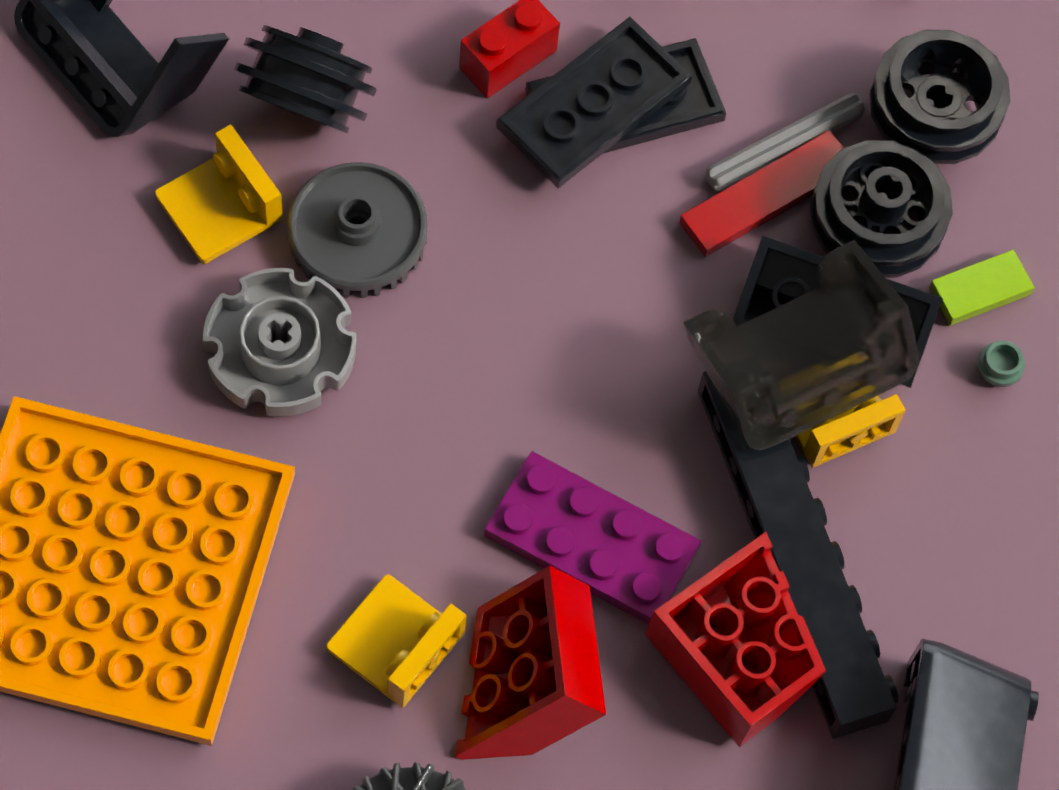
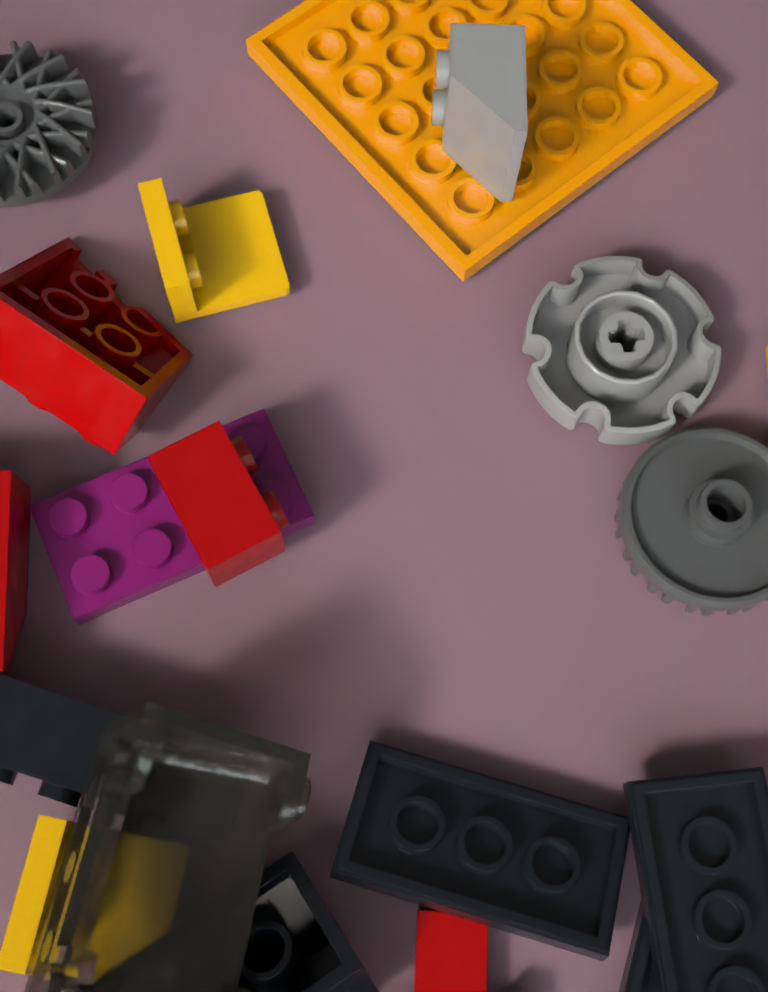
camera: 130 degrees right, 5 degrees up
none -> red brick [147,421,289,587]
none -> black tile [330,740,630,961]
none -> light grey slope [431,23,528,202]

